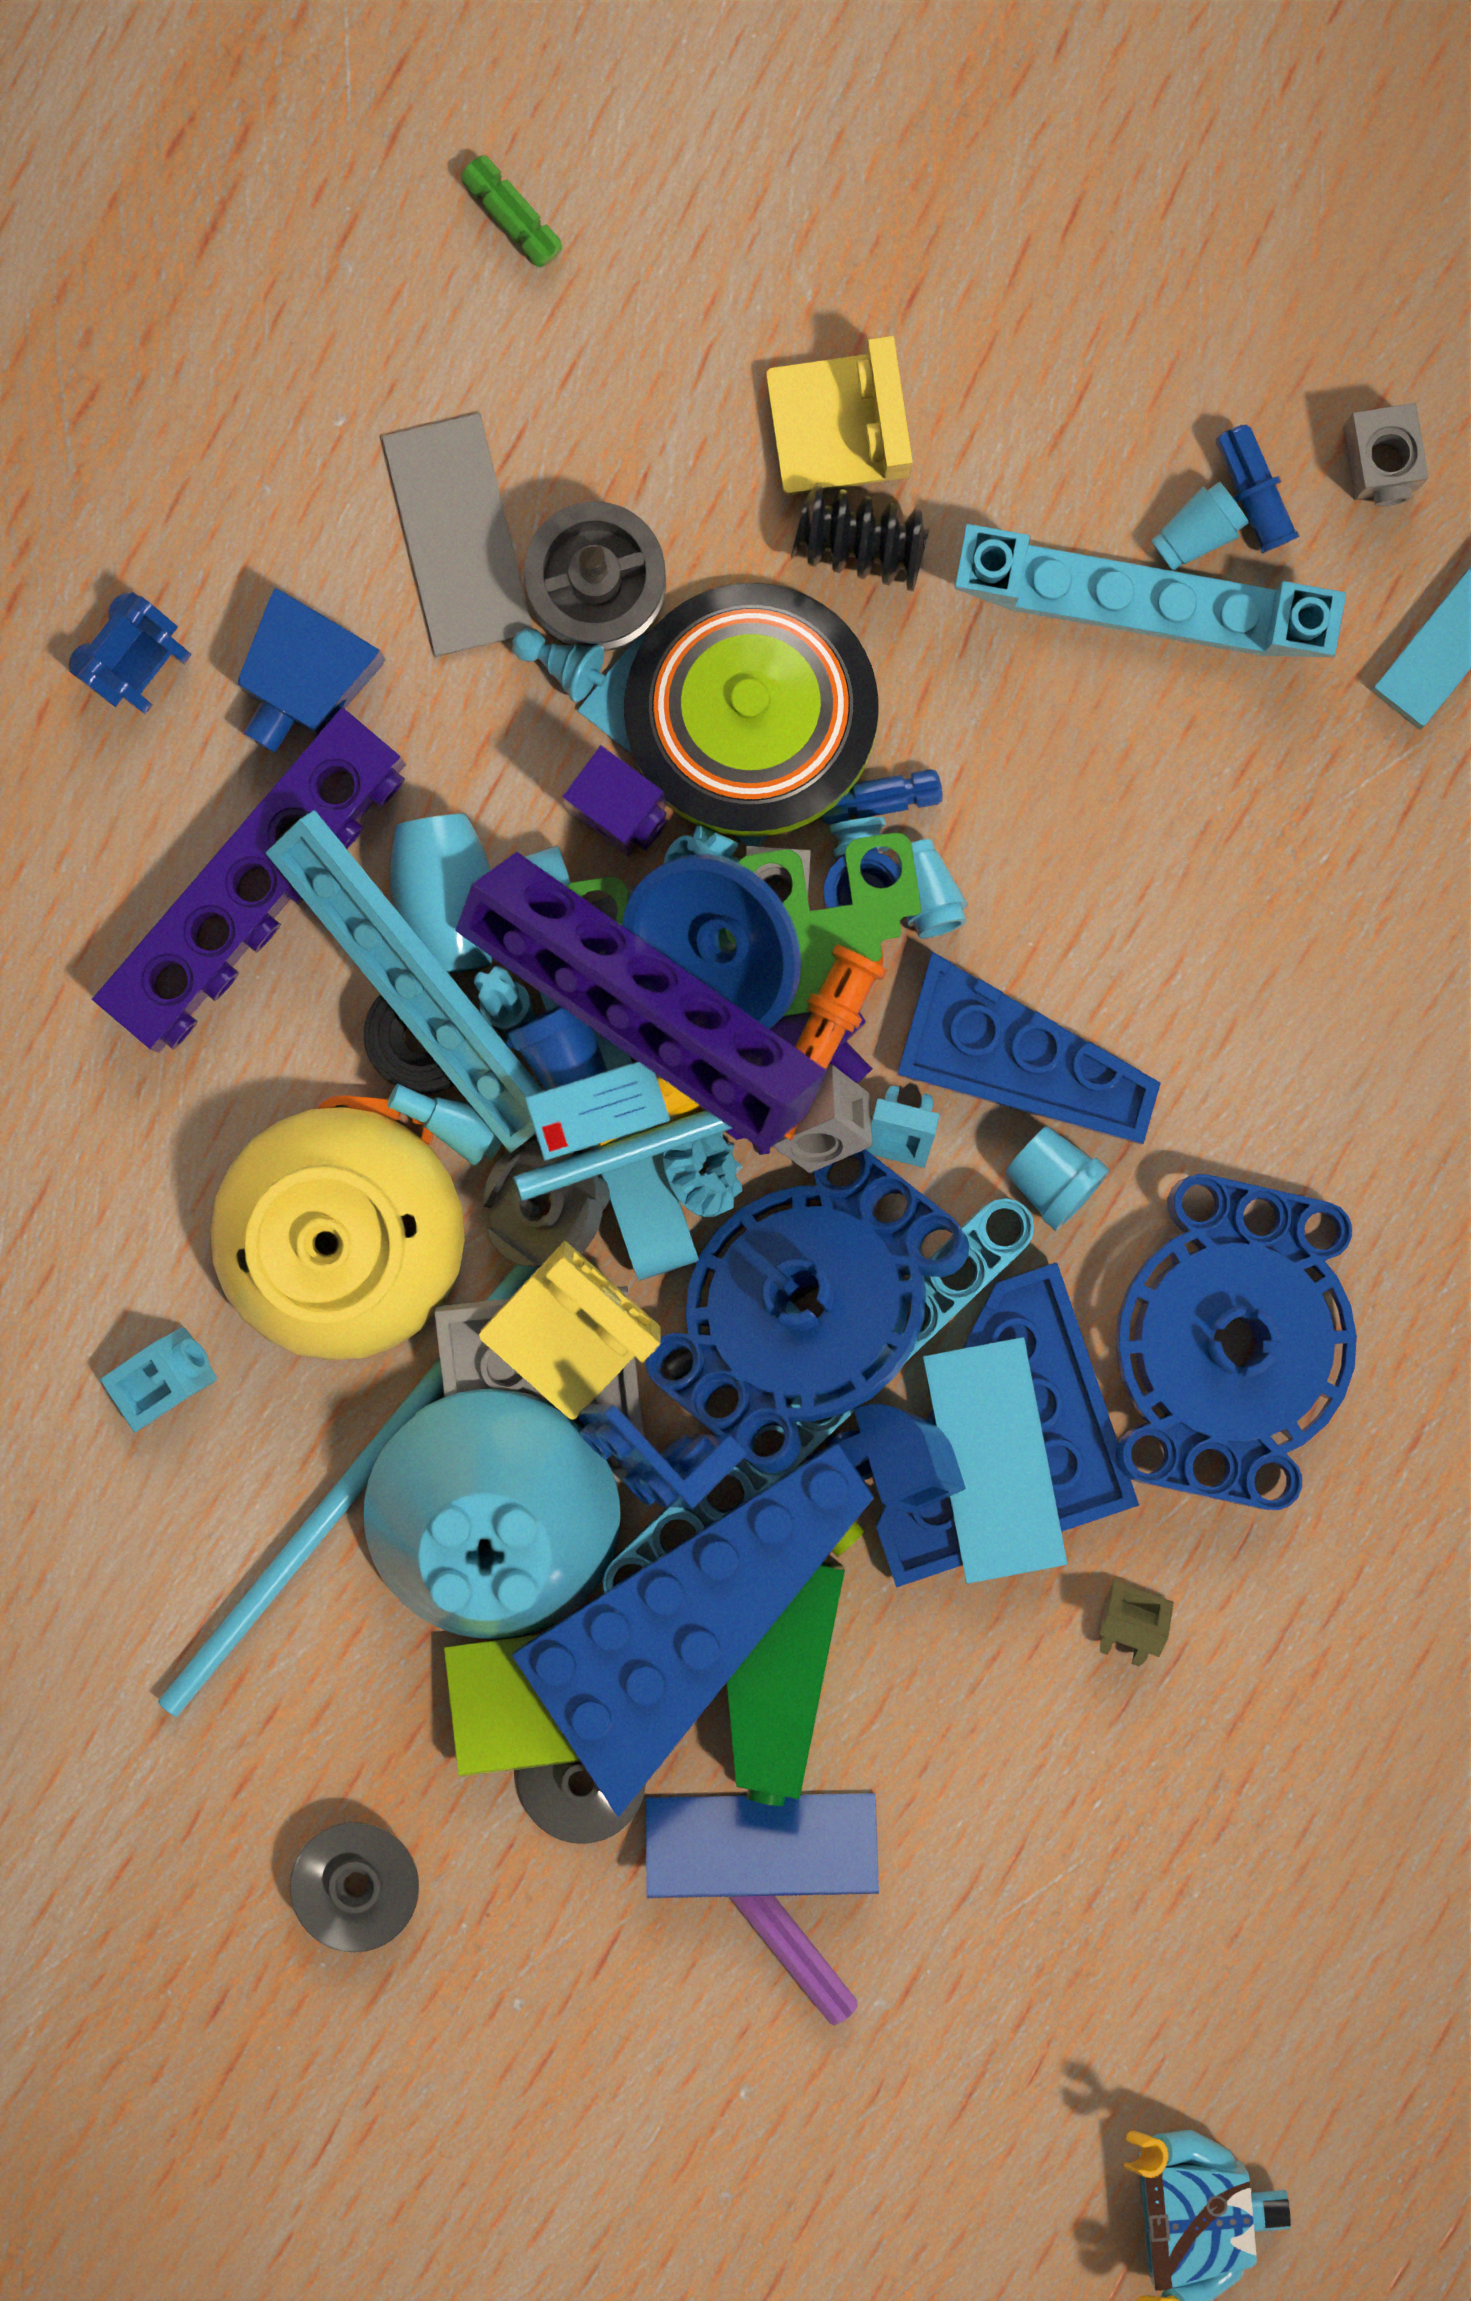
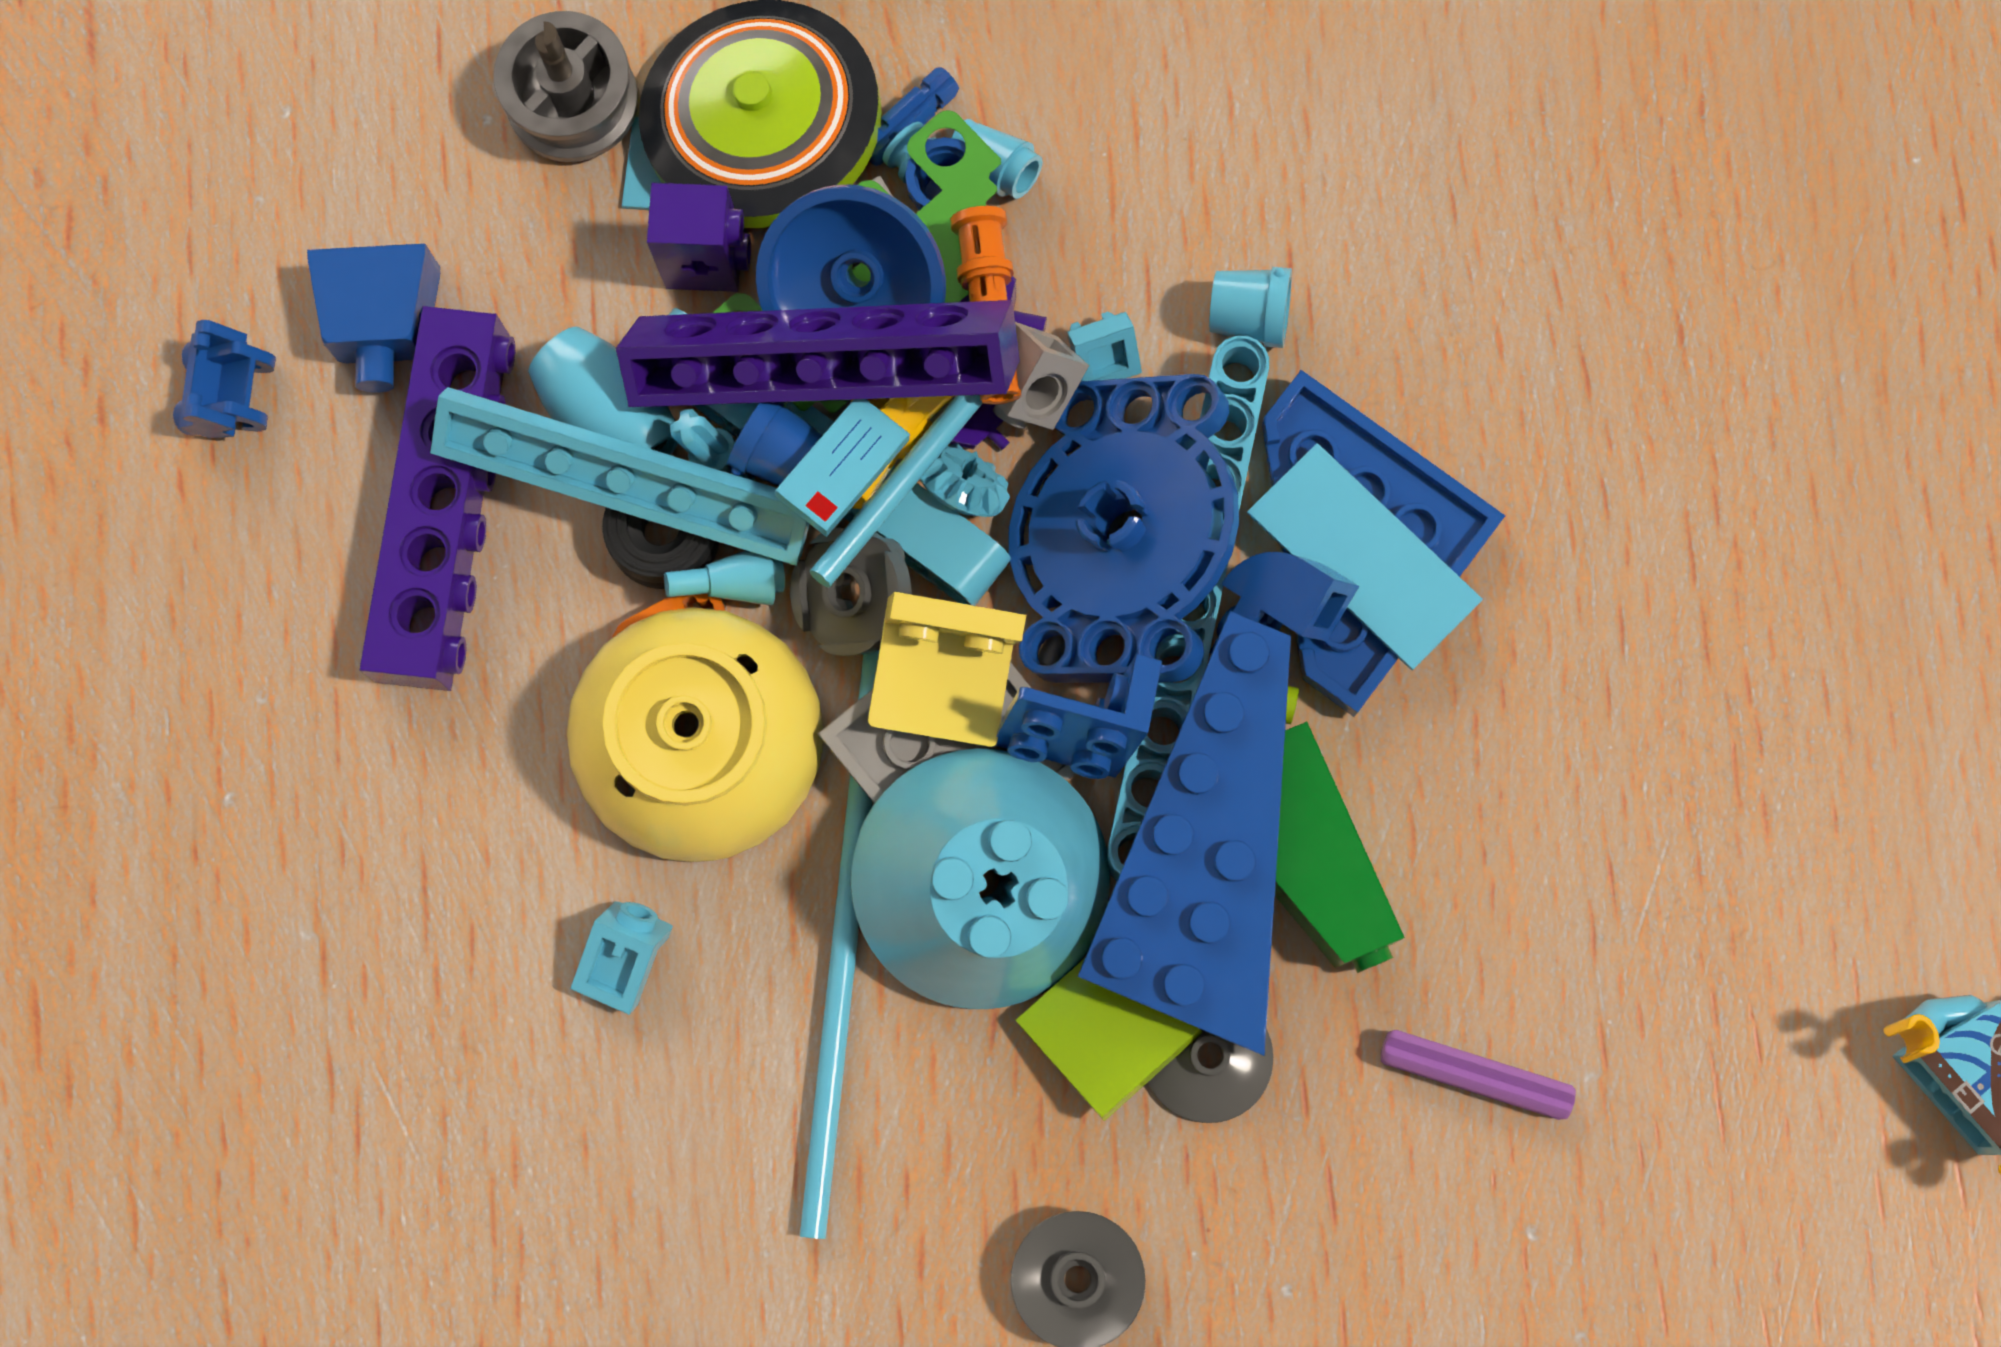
camera: 30 degrees left, 10 degrees down
light grey piece [382,413,533,657] -> none
medium azure piece [512,627,607,702] -> none
piece [646,1793,879,1898] -> none
blue wing [896,952,1161,1145] -> none
olive tile [1099,1580,1174,1666] -> none
blue piece [1115,1174,1357,1510] -> none

